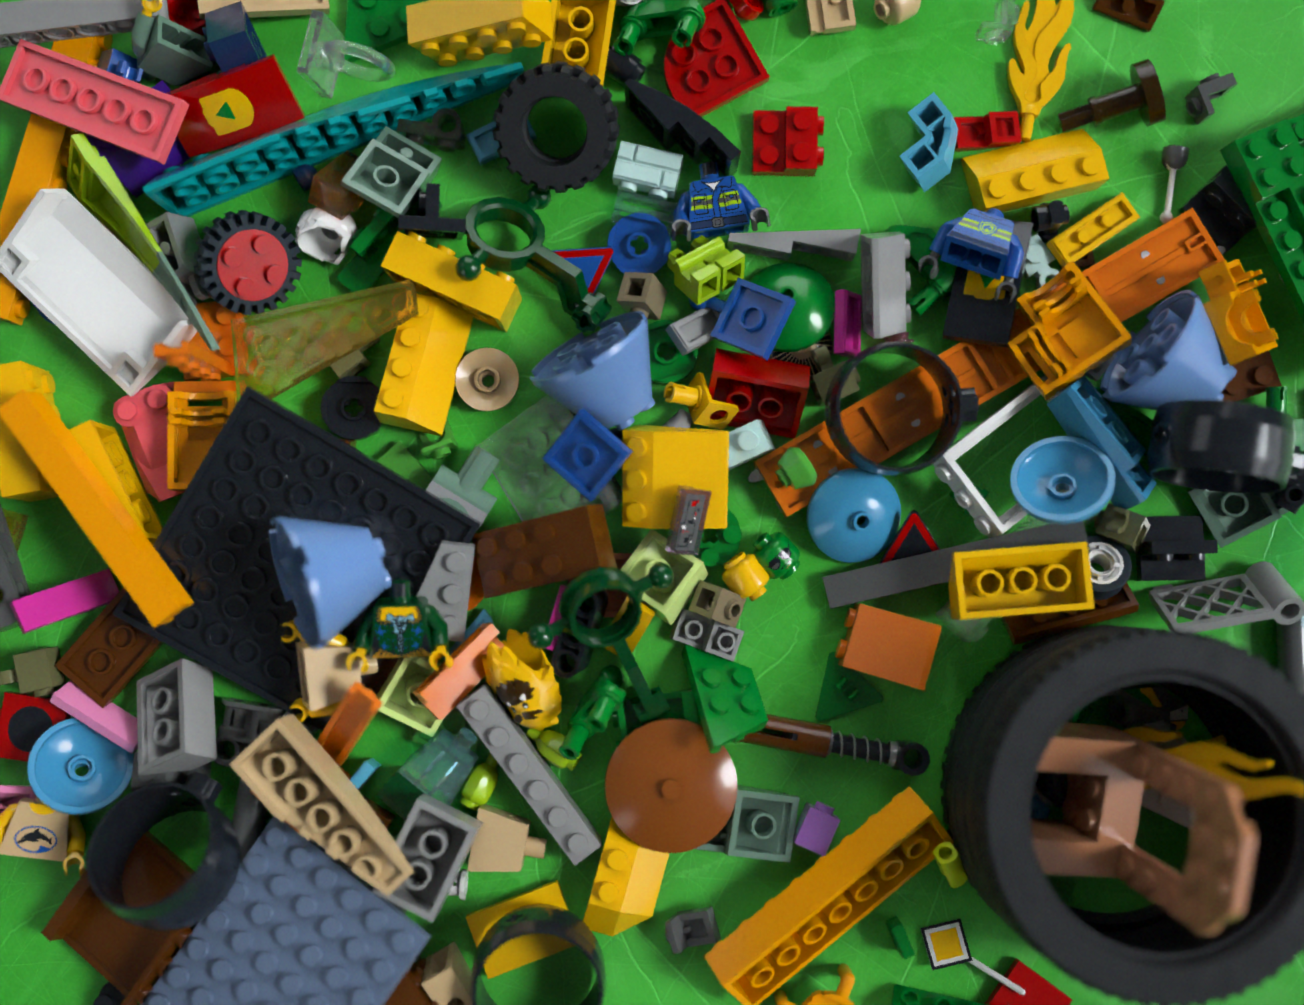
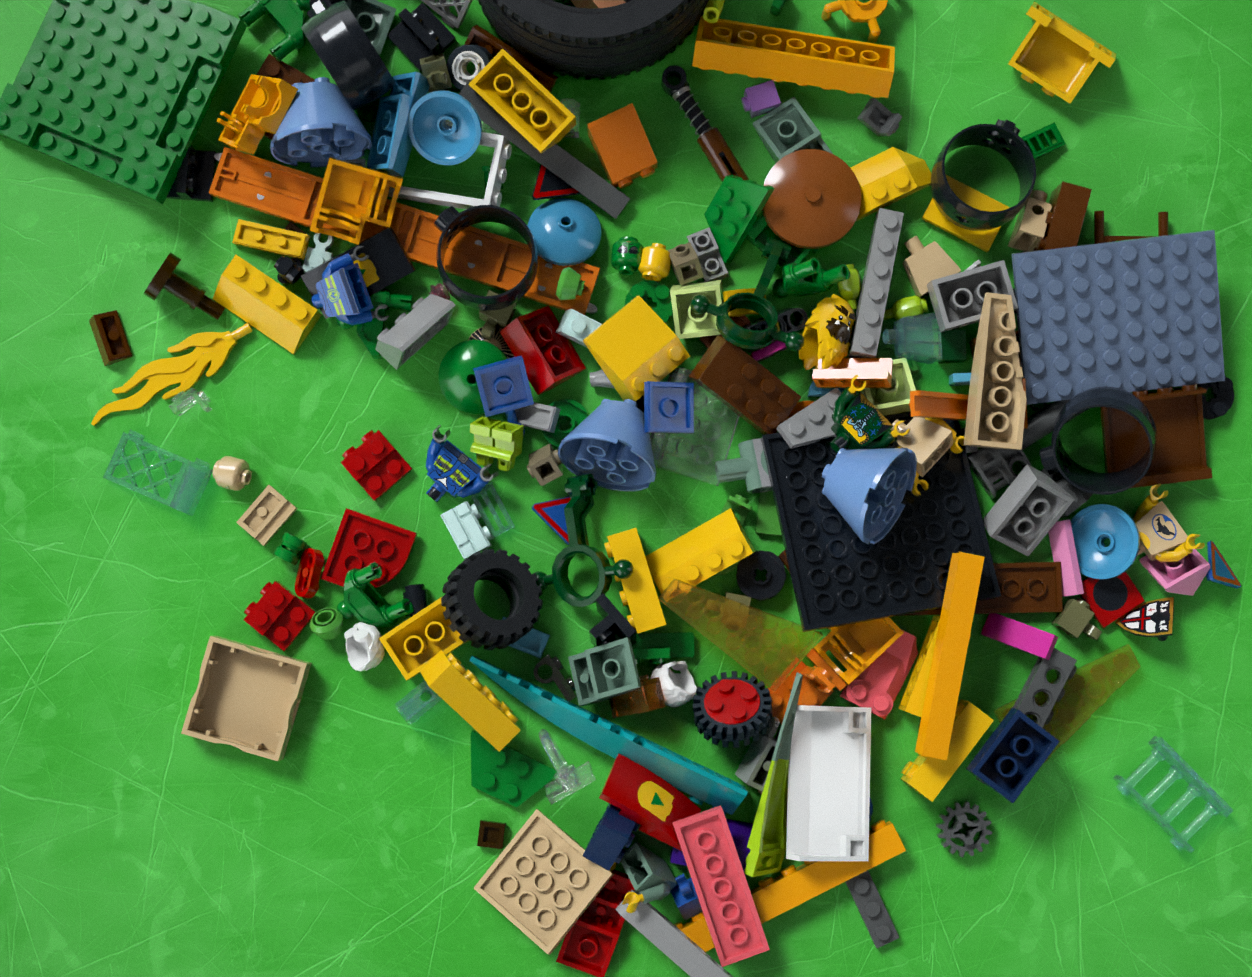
camera: 130 degrees left, 0 degrees up
dark blue hinge [291,164,319,192] -> none
tan dish [455,348,519,411] -> none
blue plate [607,212,671,273] -> none
black slope [624,78,741,176] -> none
yellow bracket [664,372,739,430] -> none
slope [666,485,711,555] -> none
light grey slope [726,229,861,261] -> none
green piece [815,652,883,721] -> none
dark pink tile [833,289,862,358] -> none
medium azure brick [900,92,958,192] -> none
red slope [954,111,1021,152] -> none
hinge [1160,145,1189,224] -> none
dark grey bracket [1185,72,1237,125] -> none

